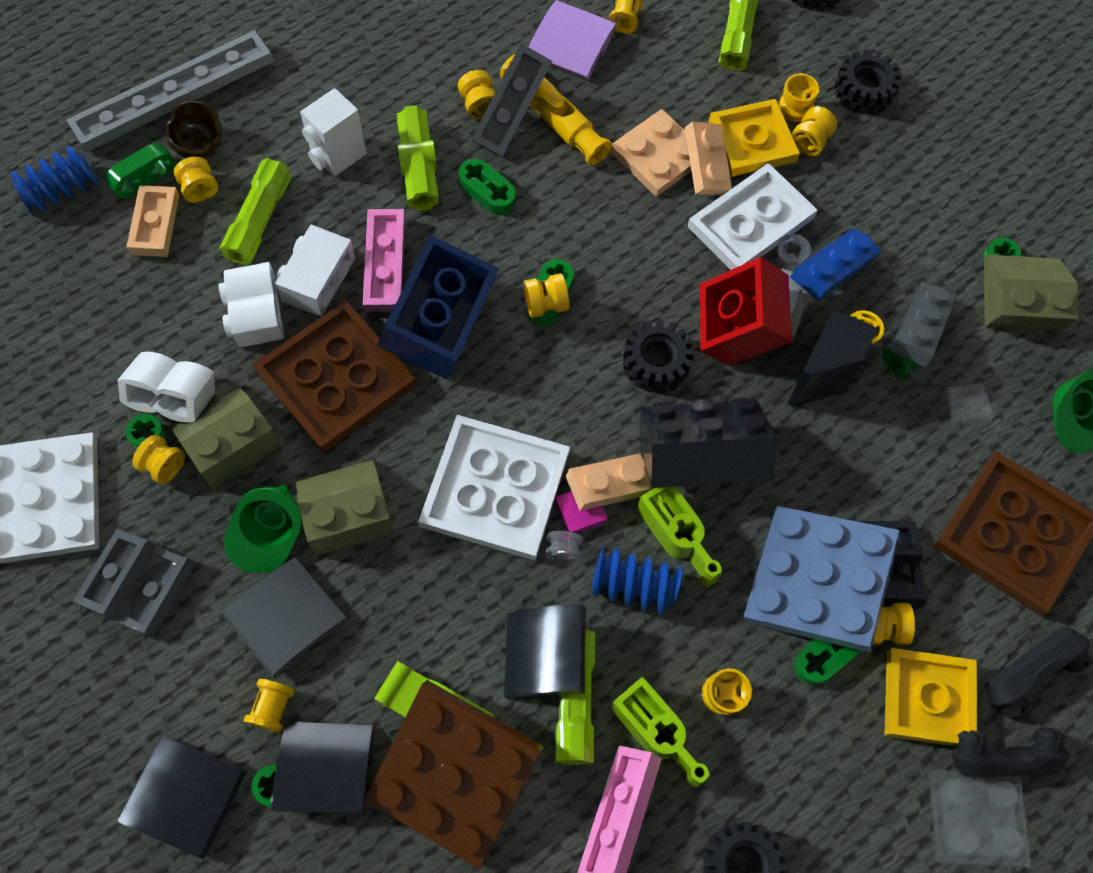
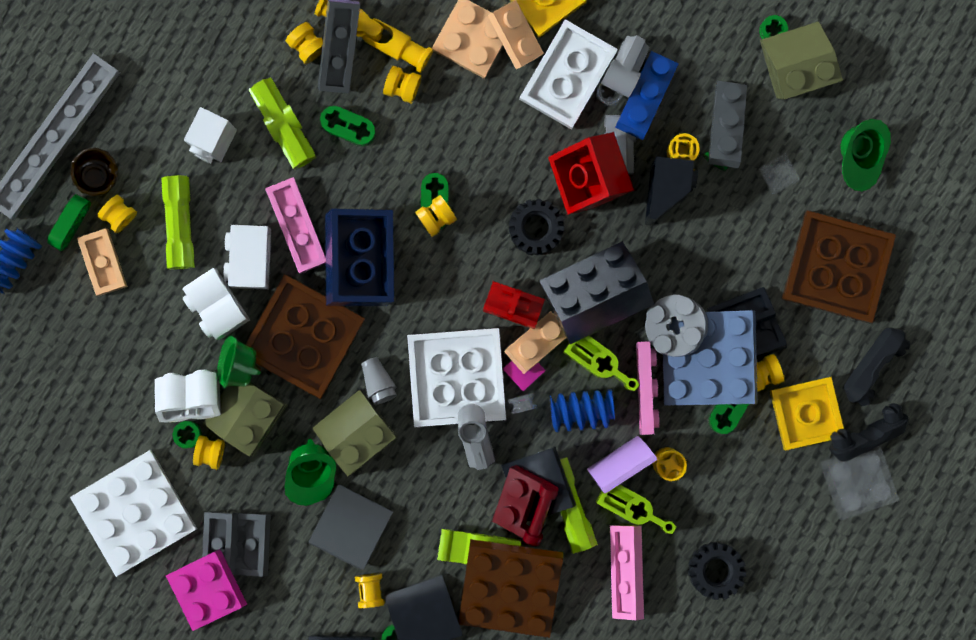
camera: 15 degrees left, 20 degrees up
none -> dark pink plate [166,549,247,631]
none -> green piece [217,336,261,388]
none -> light grey cone [361,357,397,405]
none -> yellow wheel [383,65,422,104]
none -> light grey piece [458,404,495,470]
none -> red hips [483,281,545,329]
none -> dark red plate [492,465,559,546]
none -> lavender slope [587,436,658,494]
none -> light grey piece [601,35,650,98]
none -> bright pink plate [636,342,659,435]
none -> light grey plate [645,295,708,357]

